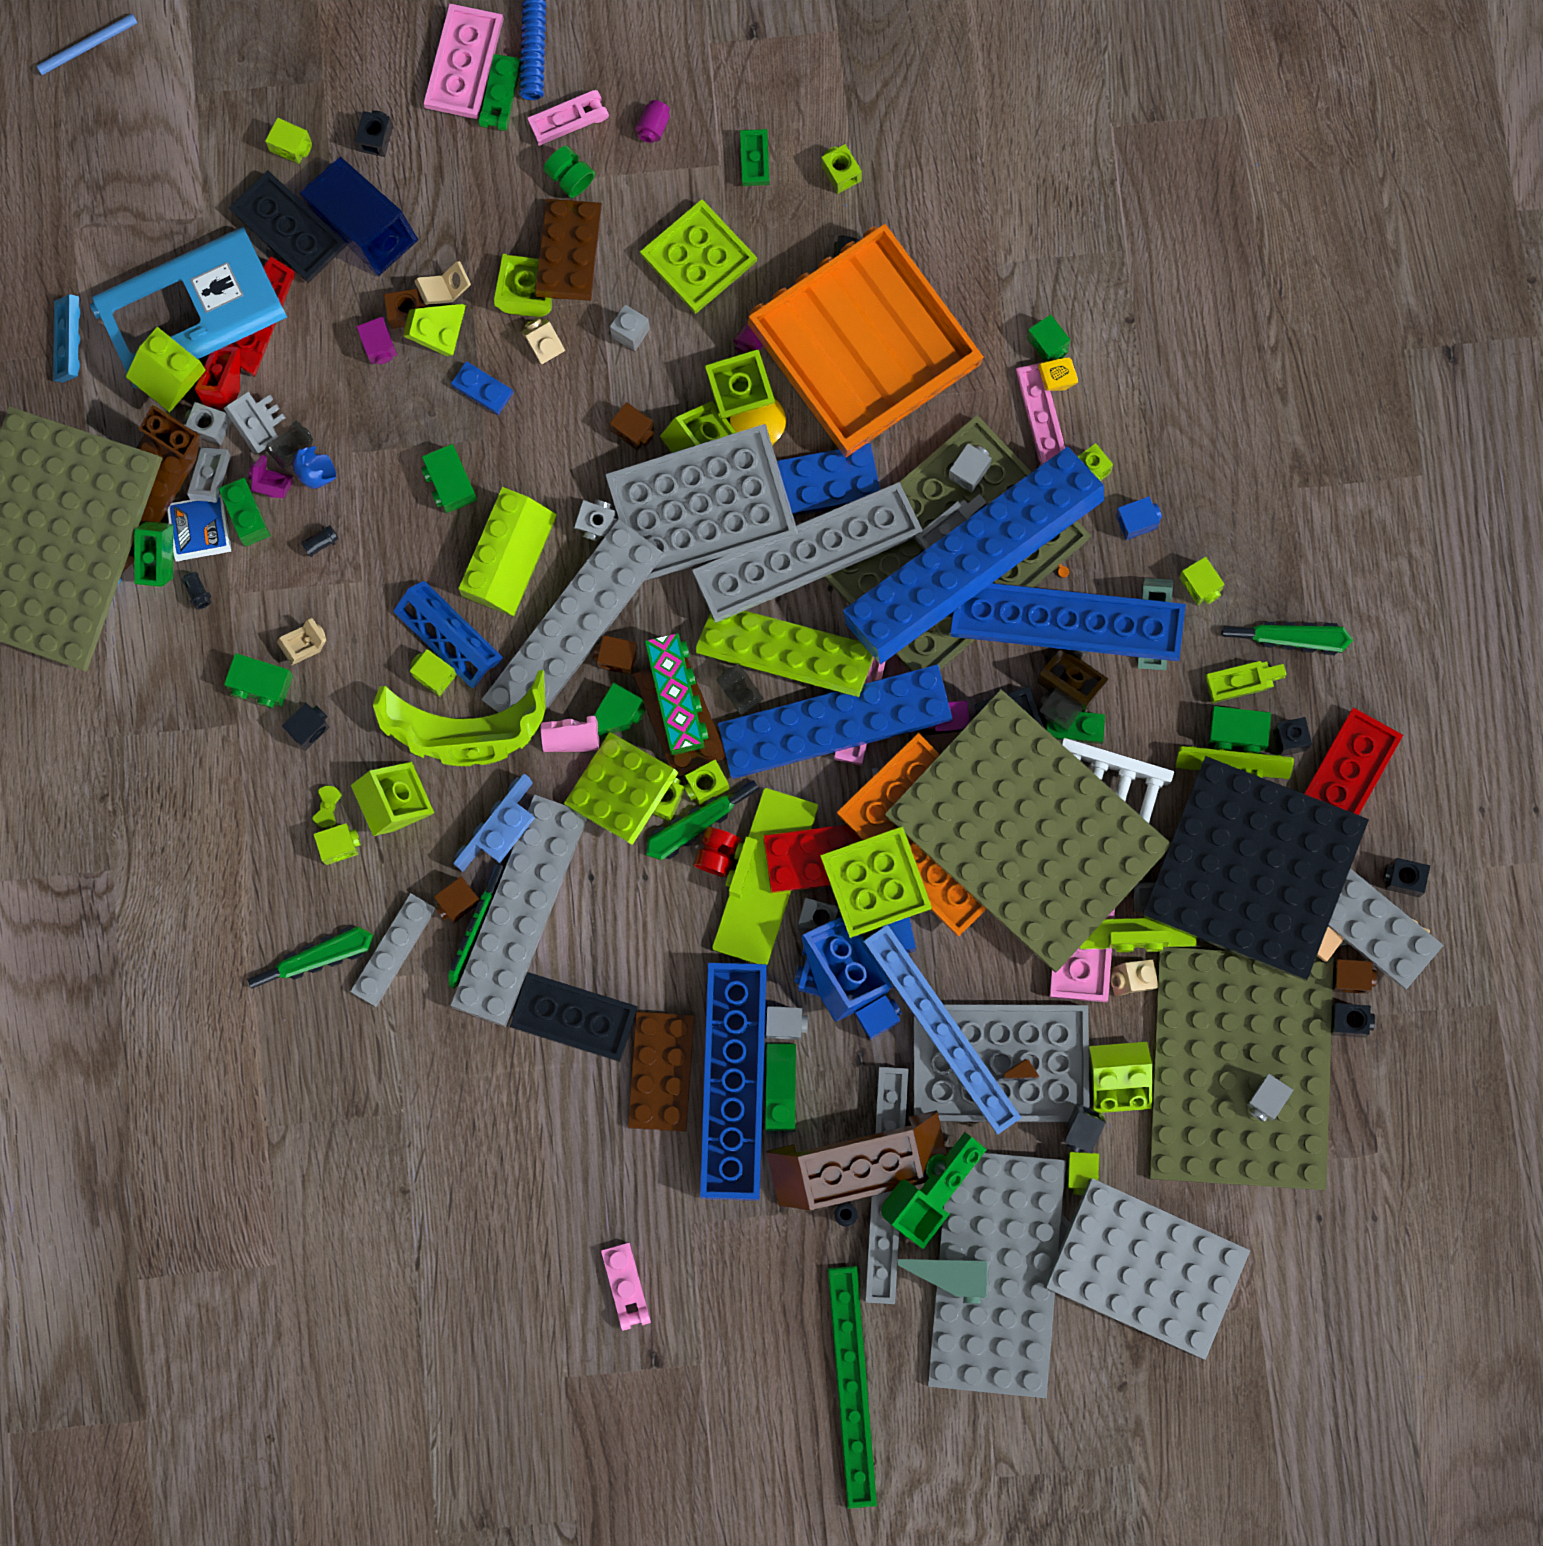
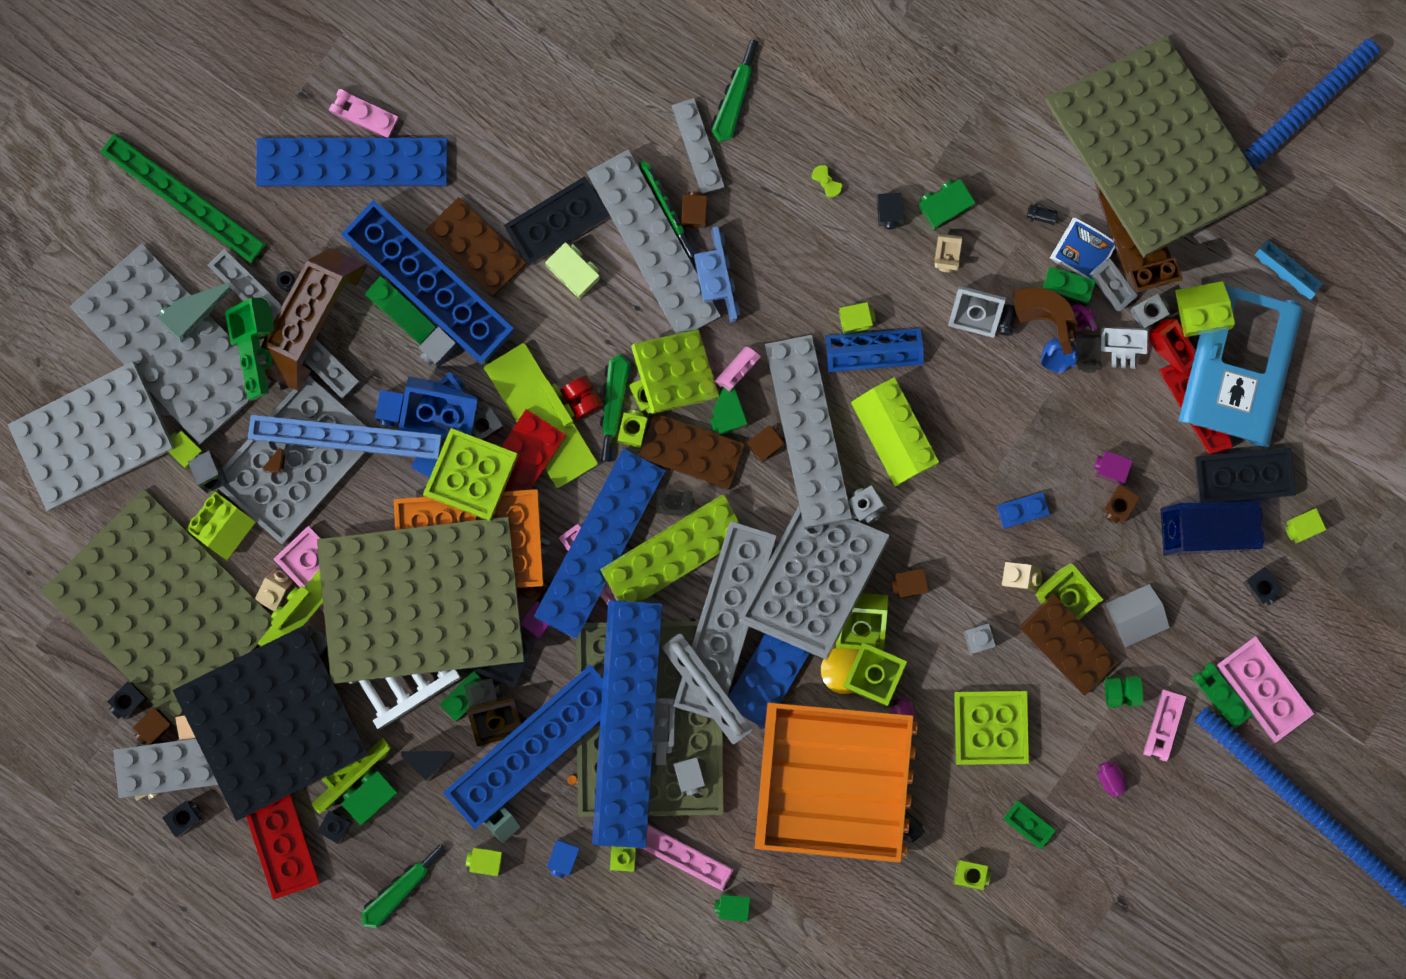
camera: 125 degrees right, 5 degrees up
green brick [134,521,173,587] -> none
lime brick [314,823,361,865] -> none
lime slope [351,762,434,836] -> none
lime windscreen [373,670,546,766] -> none
lime wing [403,304,466,356] -> none
tan bracket [414,261,471,304] -> none
green brick [420,444,478,513] -> none
brick [645,633,709,756] -> none
yellow slope [1038,358,1078,391] -> none
lime hinge [1205,661,1287,704] -> none
light grey brick [1246,1074,1293,1122] -> none
none -> blue plate [256,138,447,187]
none -> black slope [401,751,454,781]
none -> yellowish green brick [545,242,600,299]
none -> light grey piece [662,634,752,744]
none -> light grey slope [948,286,1006,338]
none -> reddish brown arch [1013,288,1080,355]
none -> light grey slope [1106,584,1170,647]

